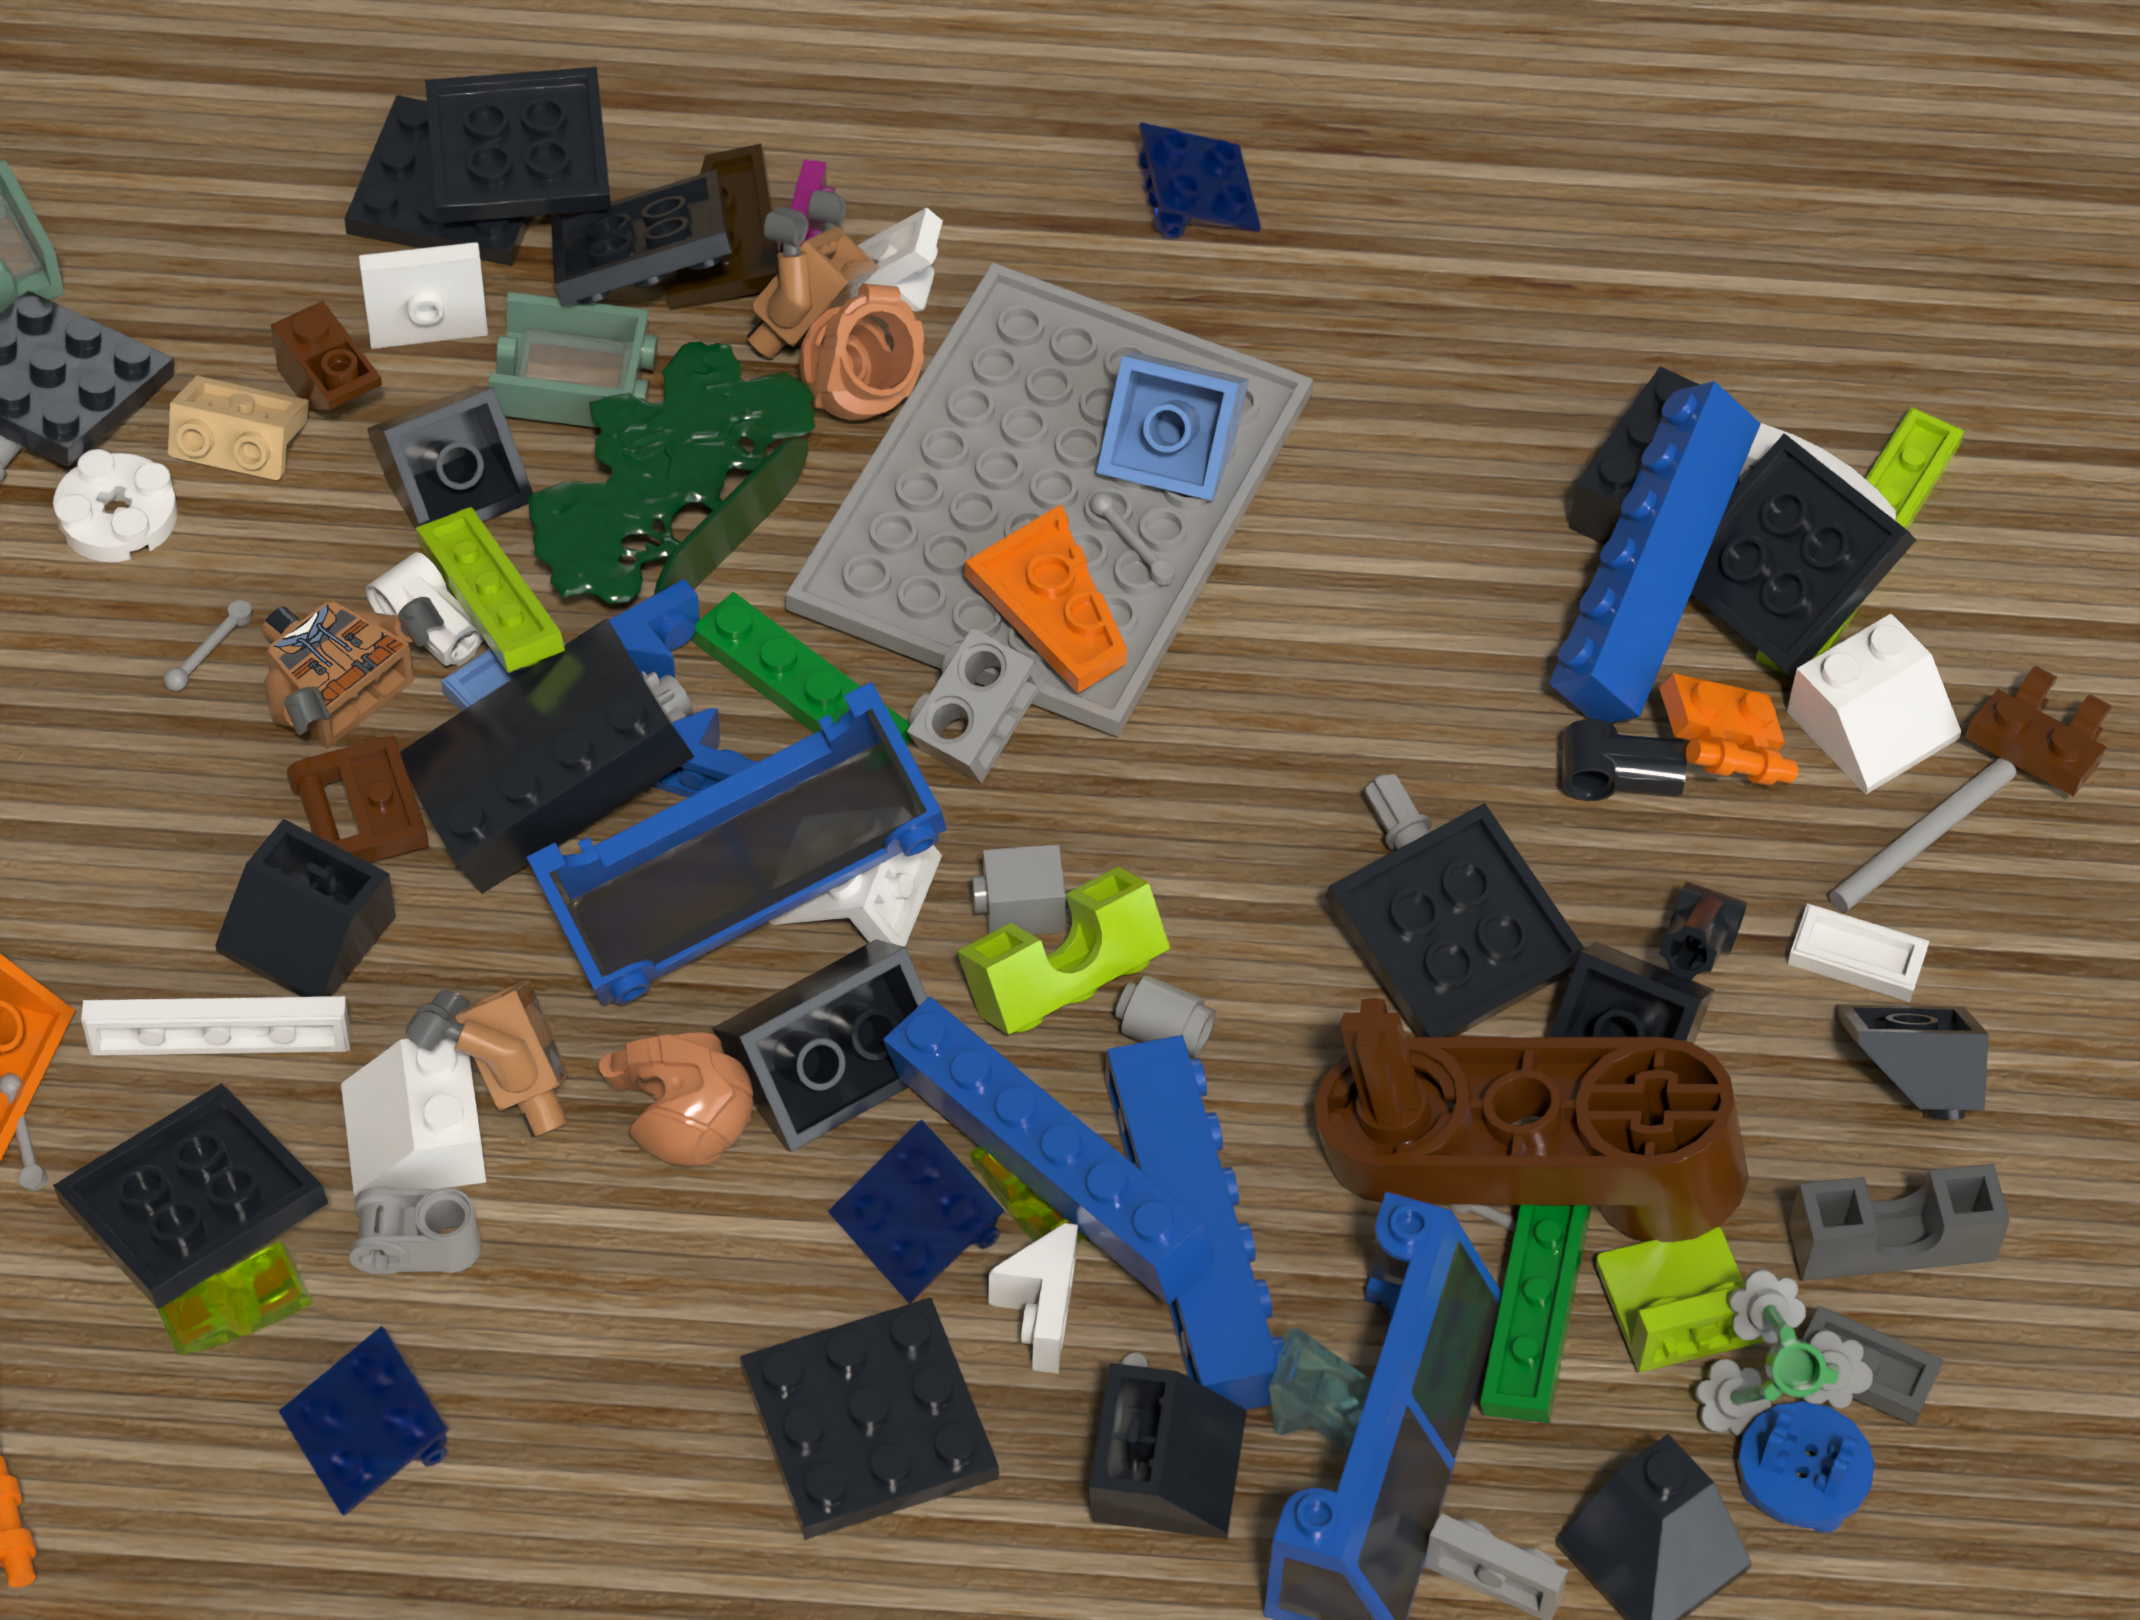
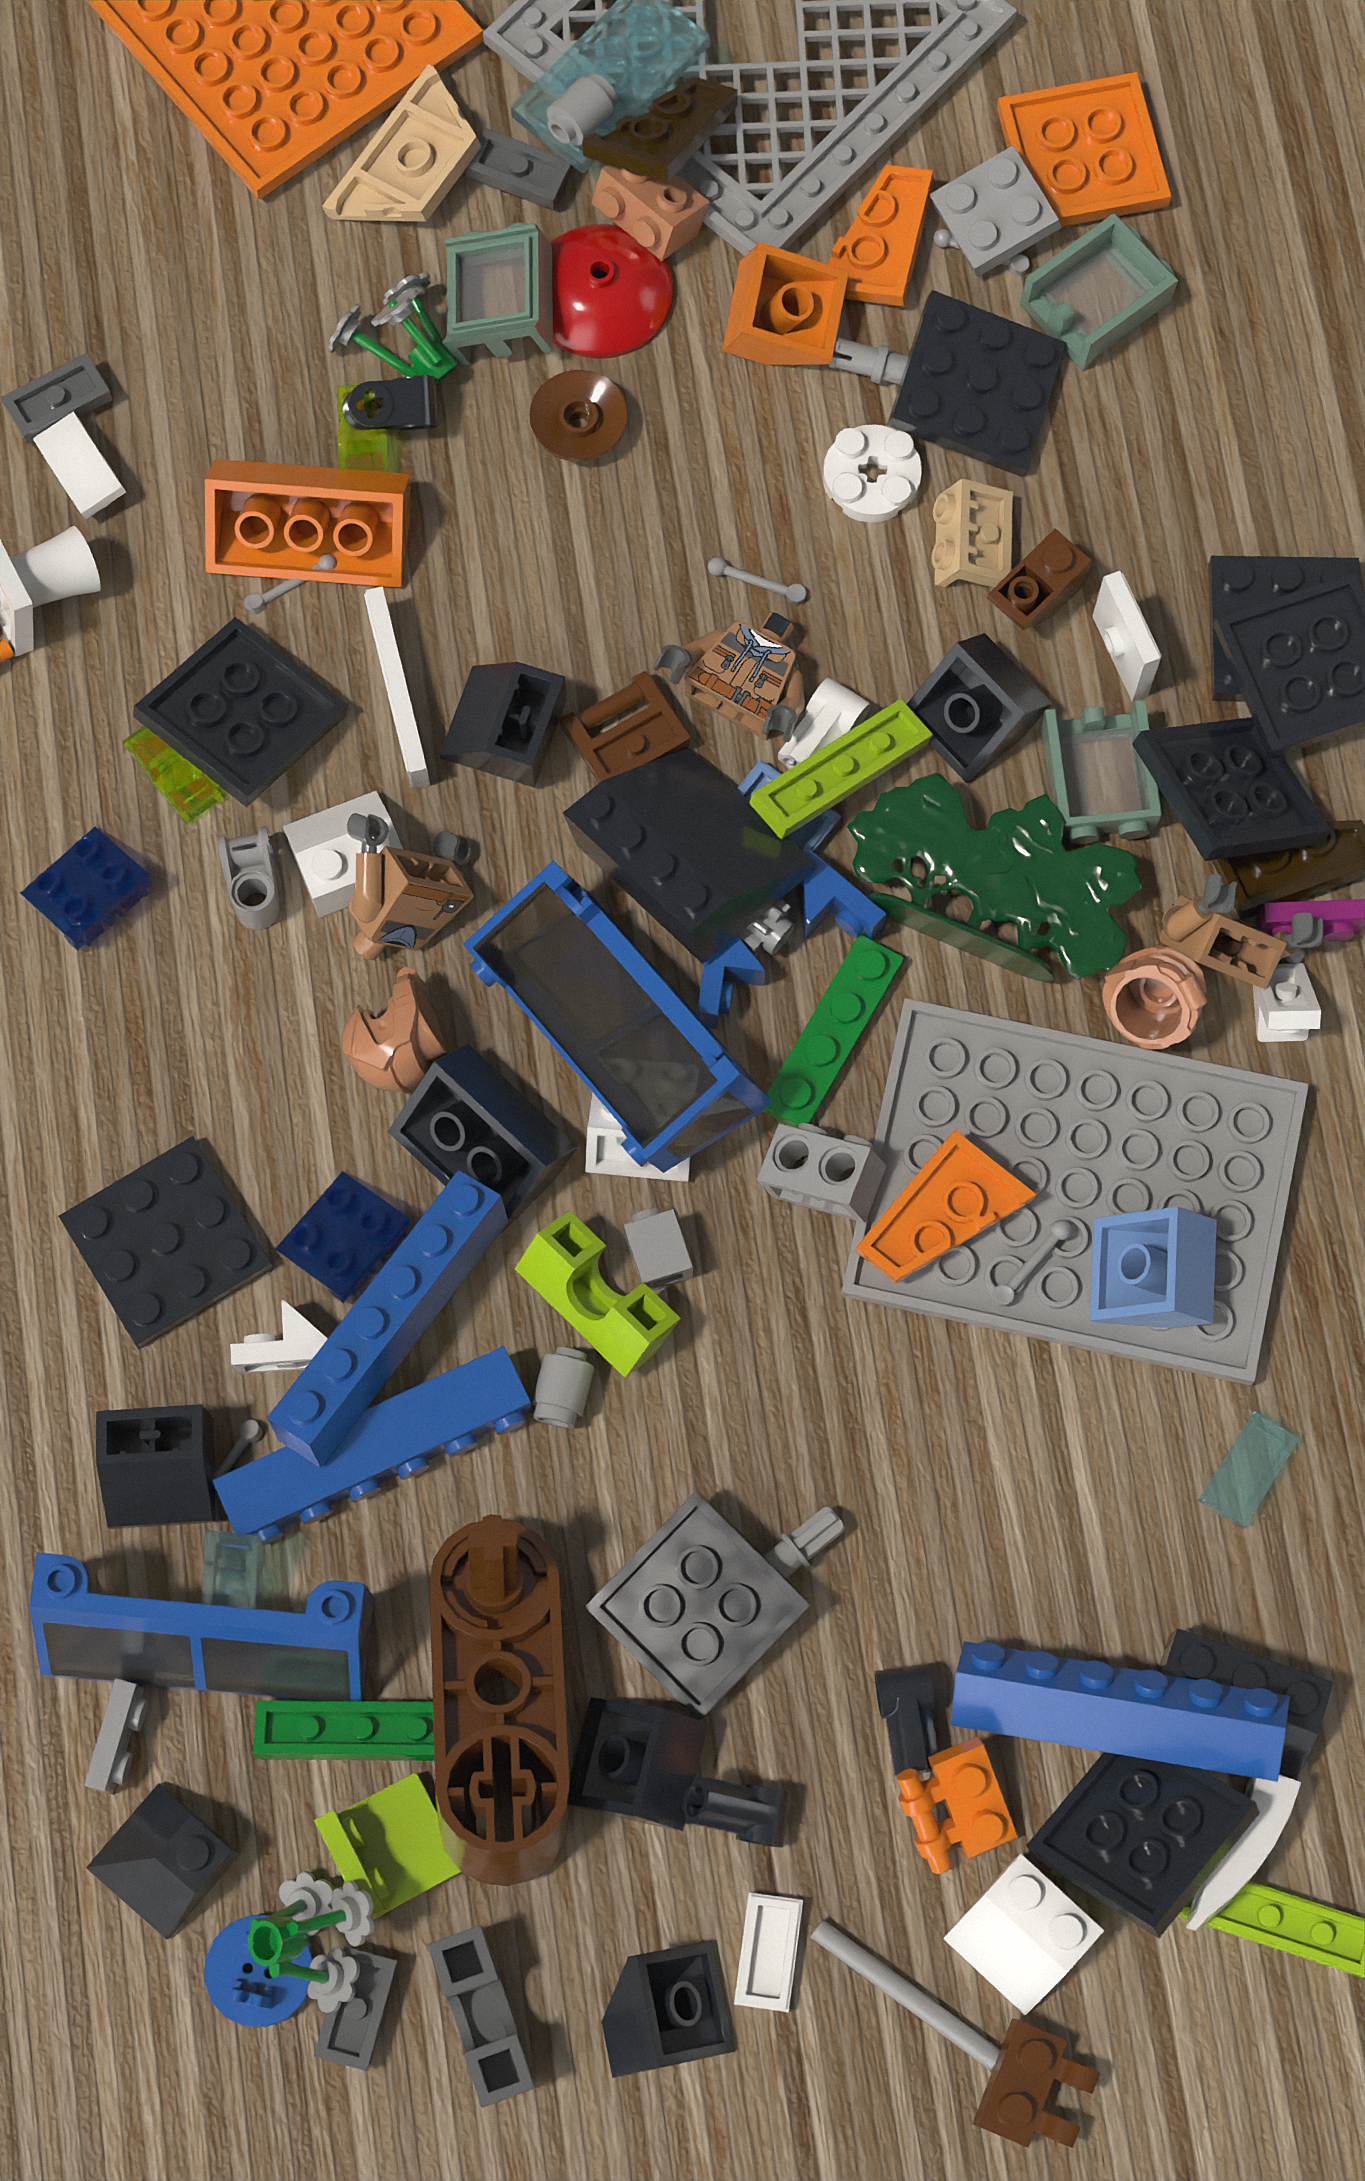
camera: 80 degrees right, 20 degrees up
none -> clear light blue tile [1198,1410,1300,1529]

